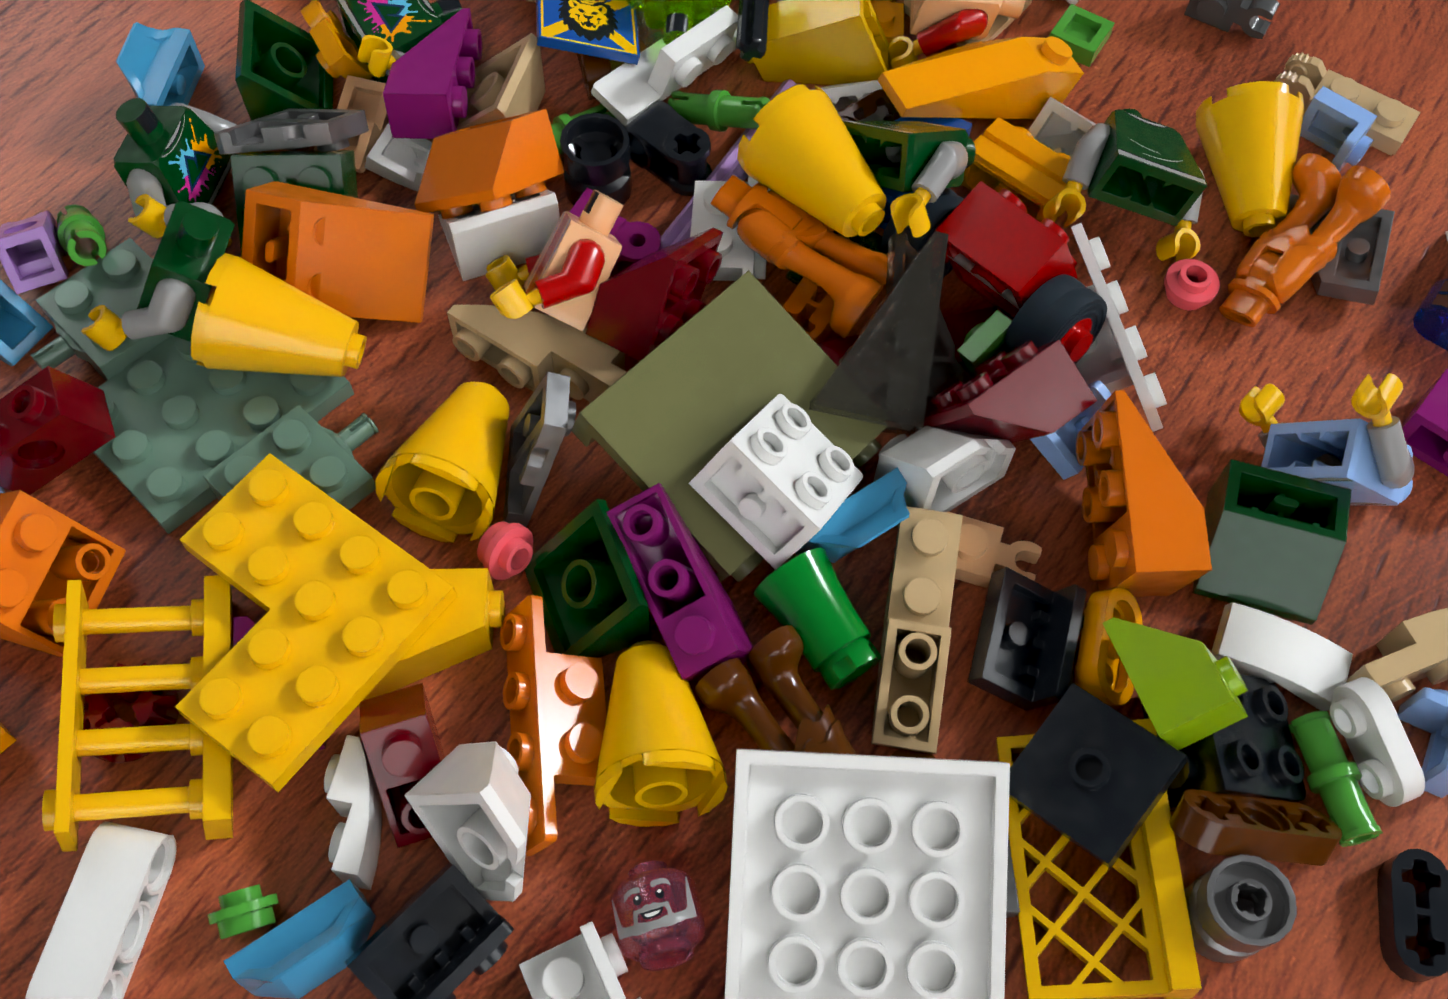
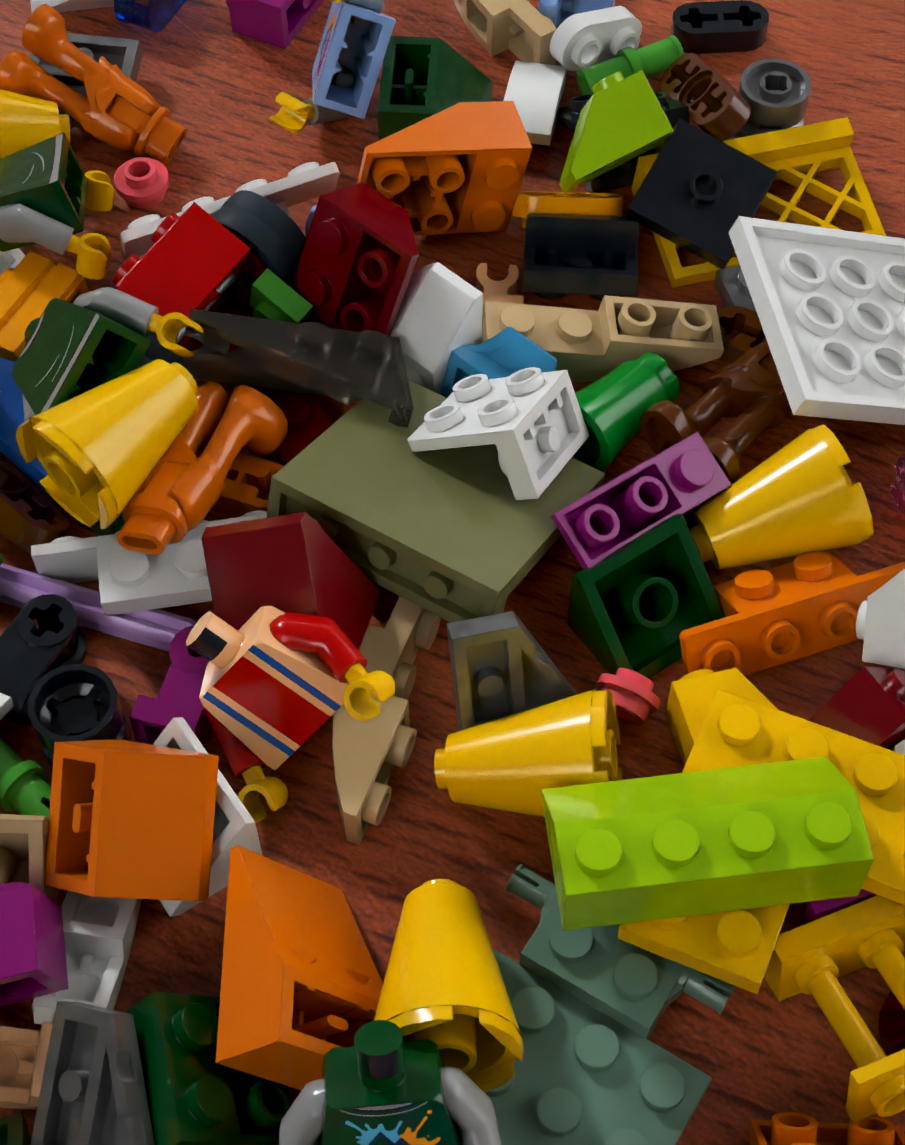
camera: 100 degrees left, 5 degrees down
none -> lime slope [541,756,874,931]

